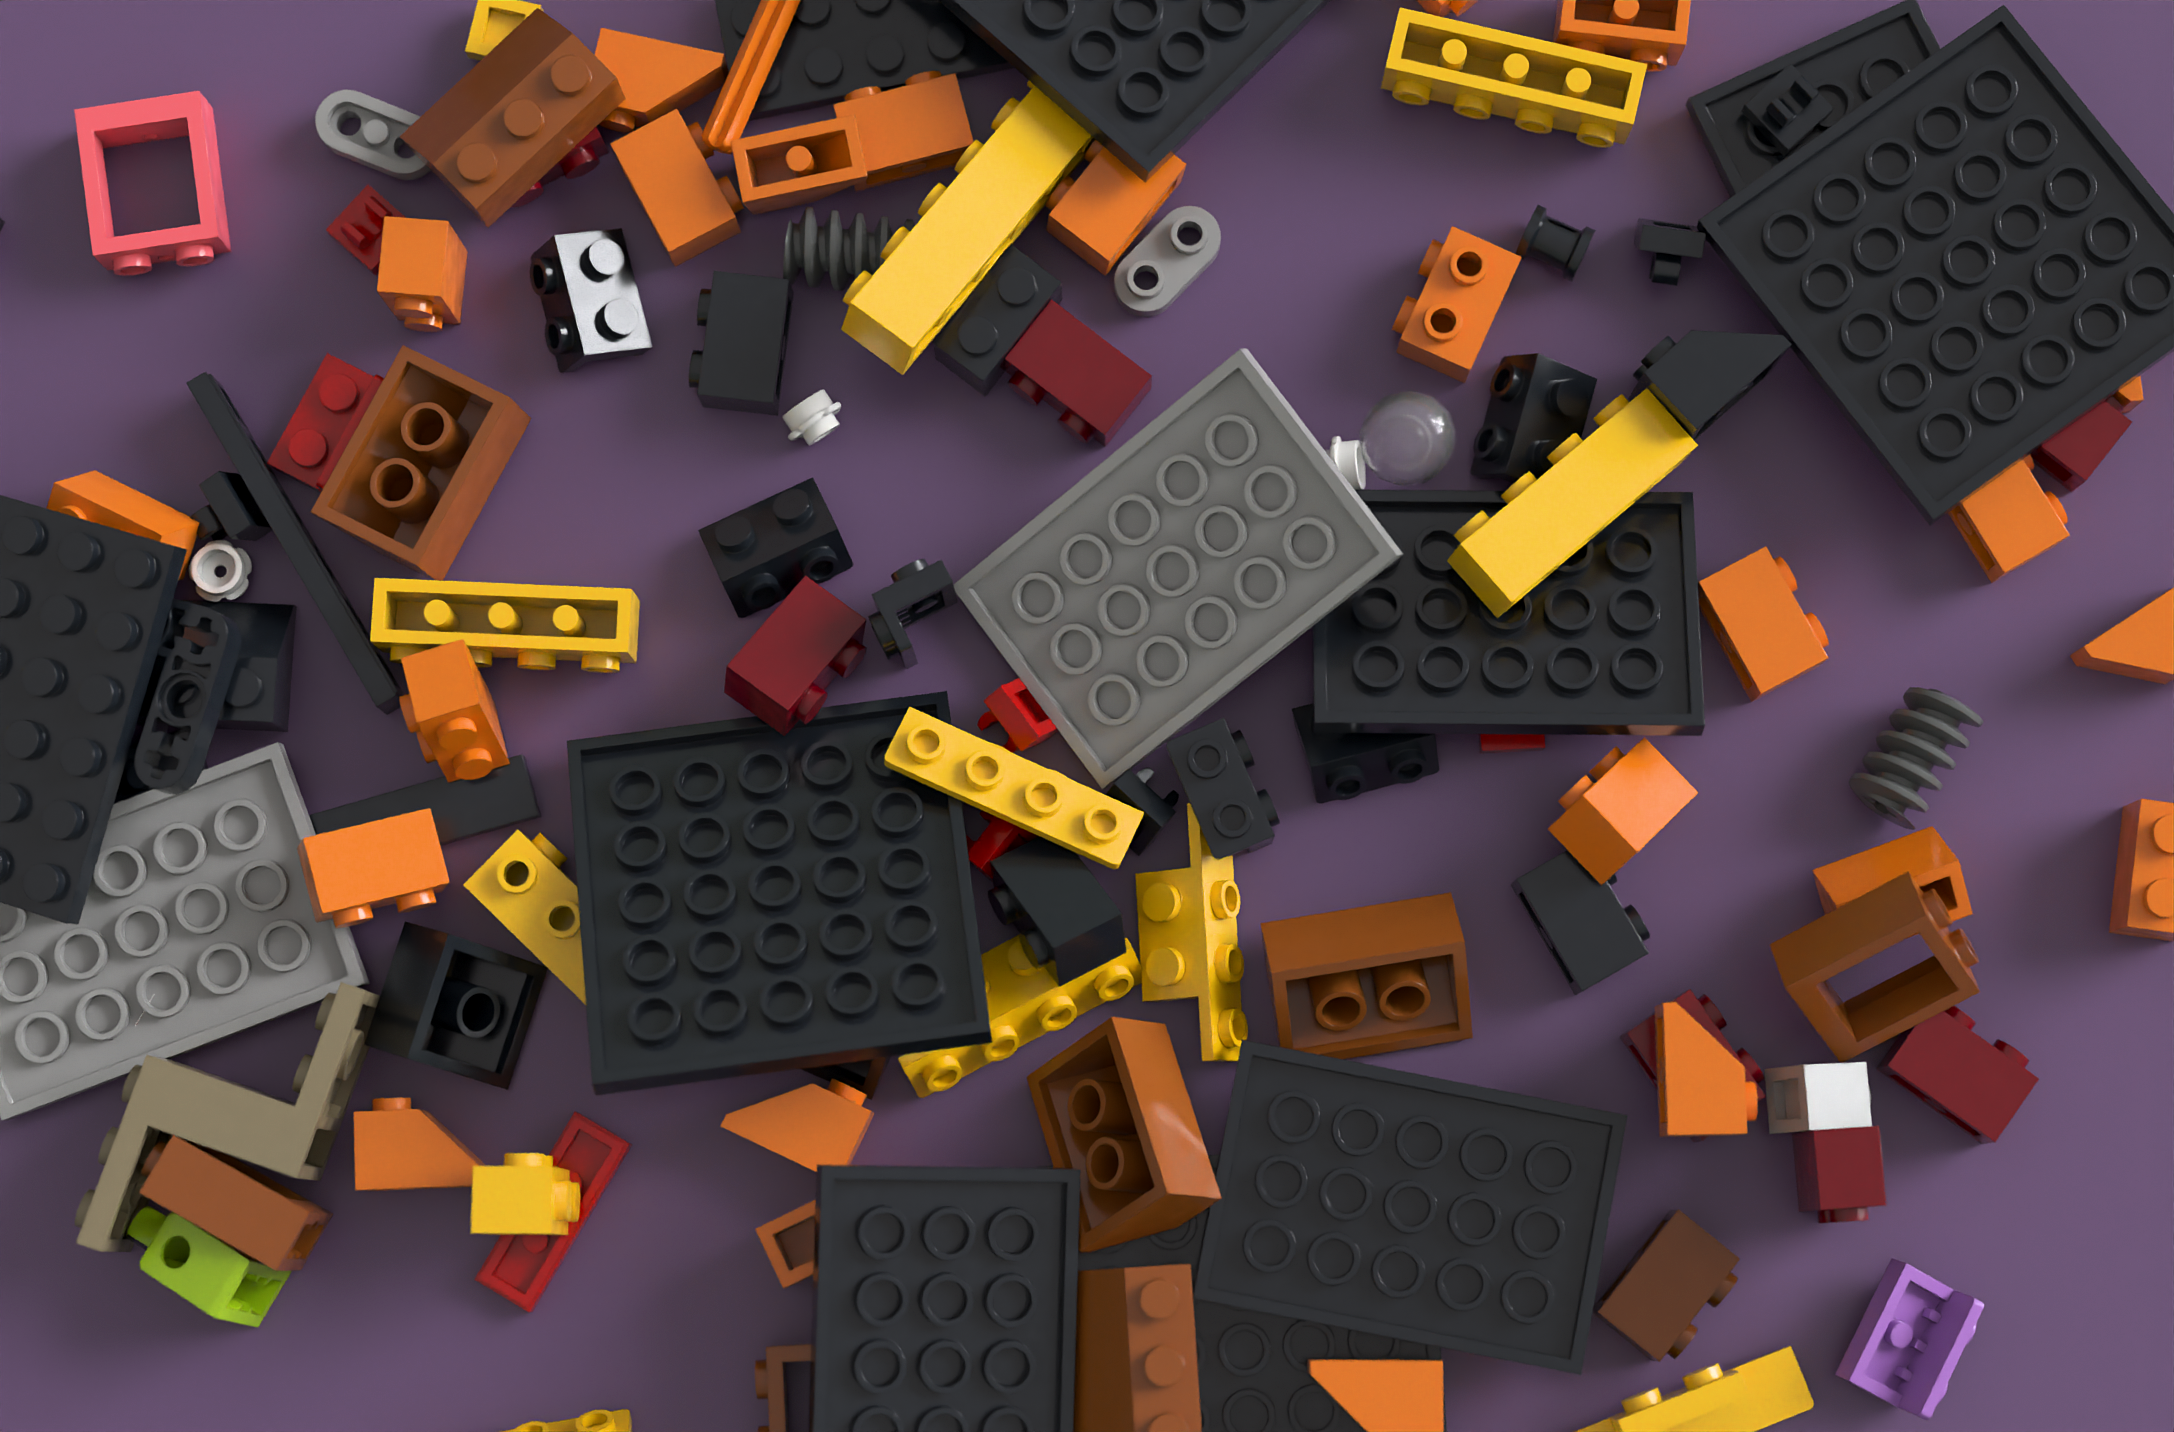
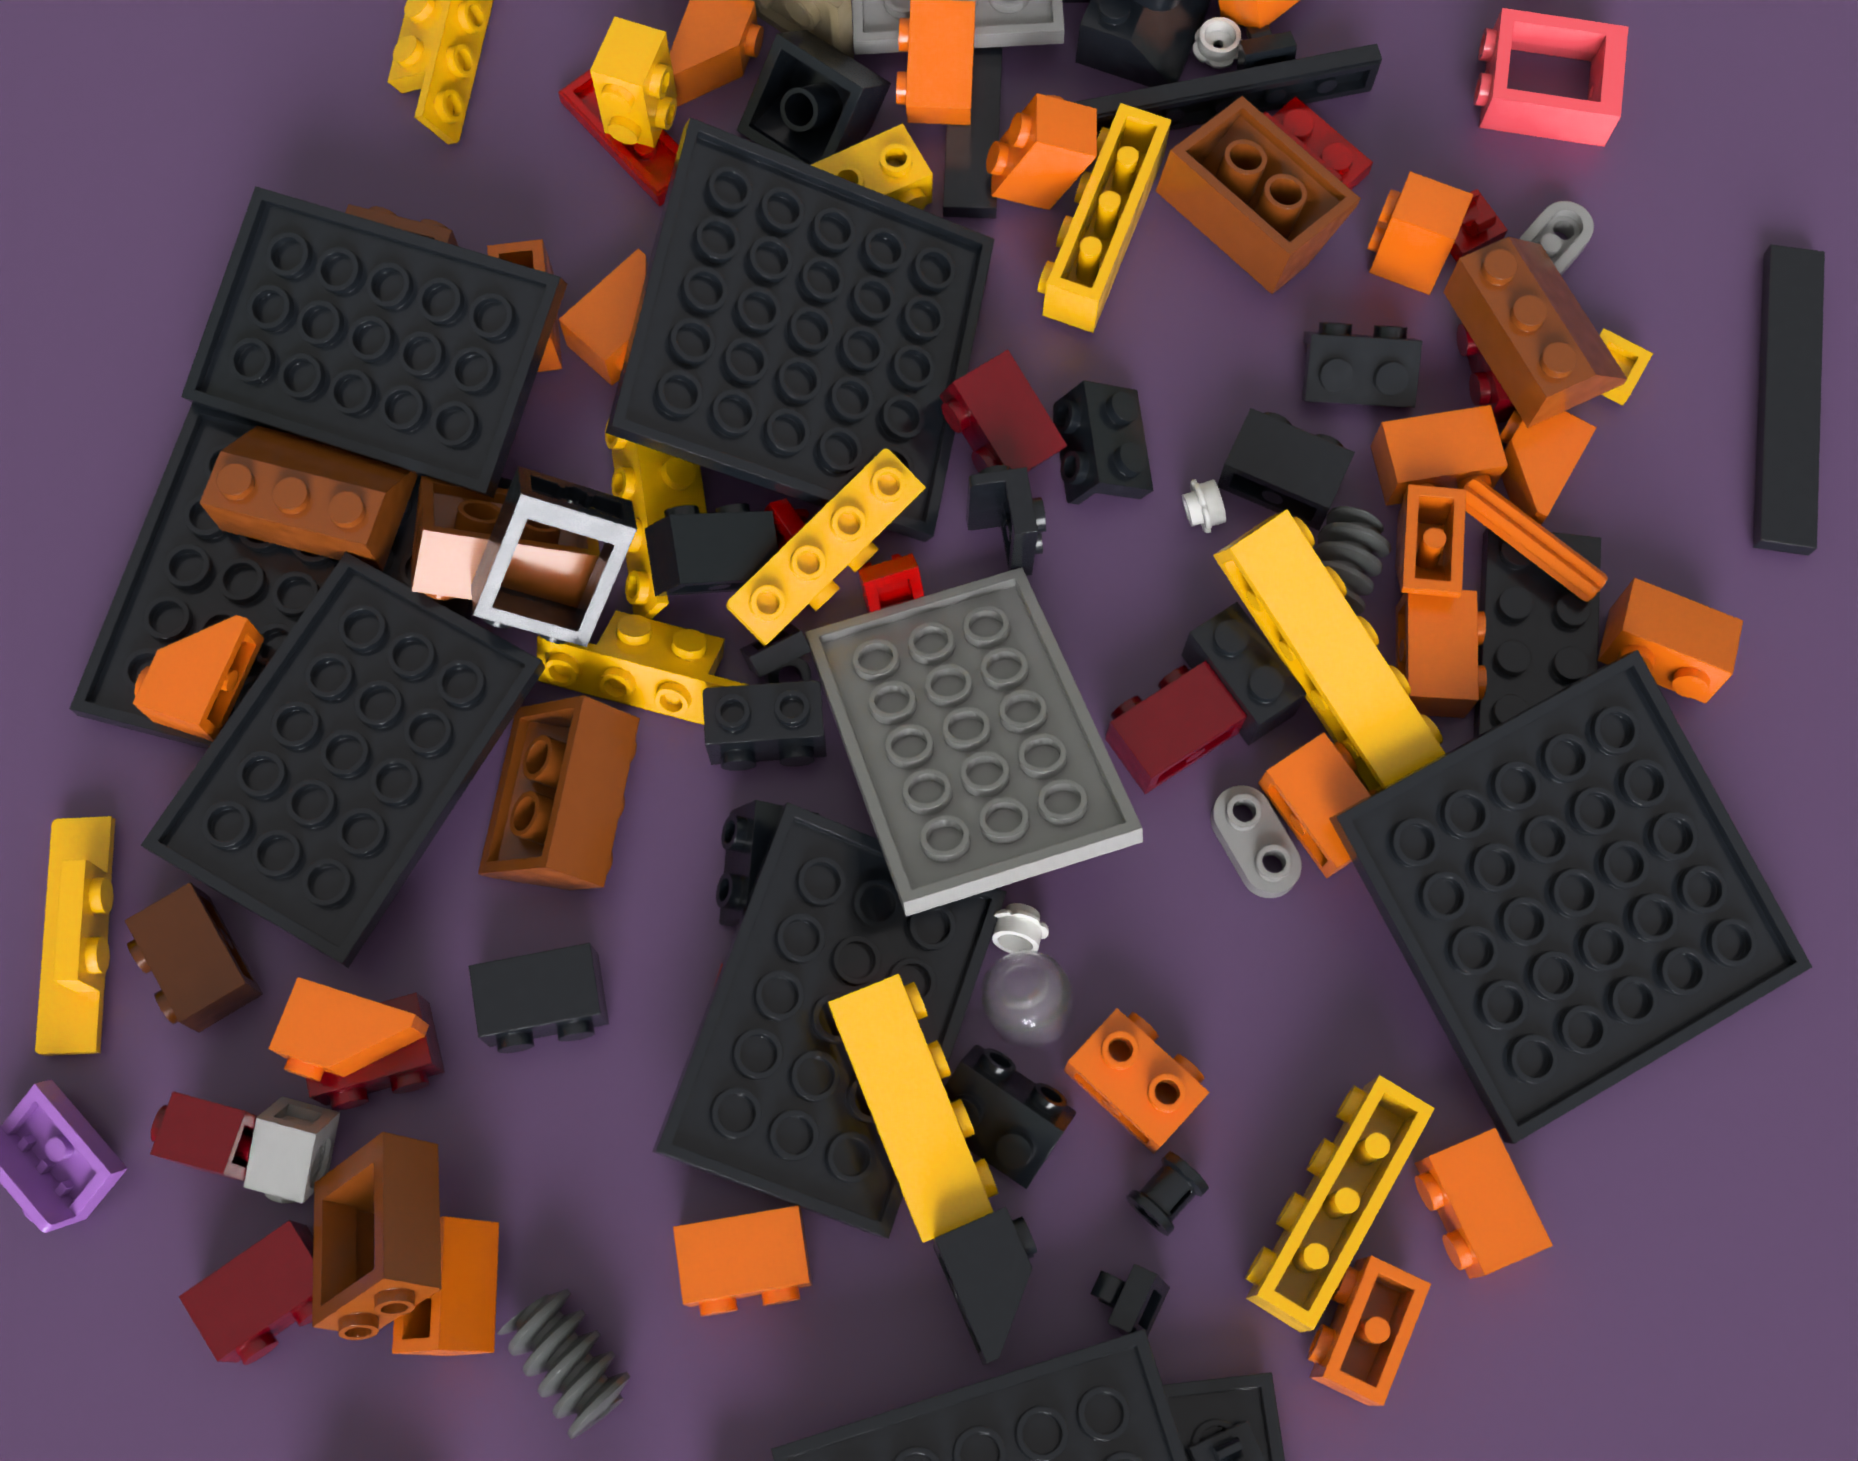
camera: 105 degrees right, 10 degrees down
orange brick [1548,737,1698,885] -> none
none -> window [471,466,637,647]

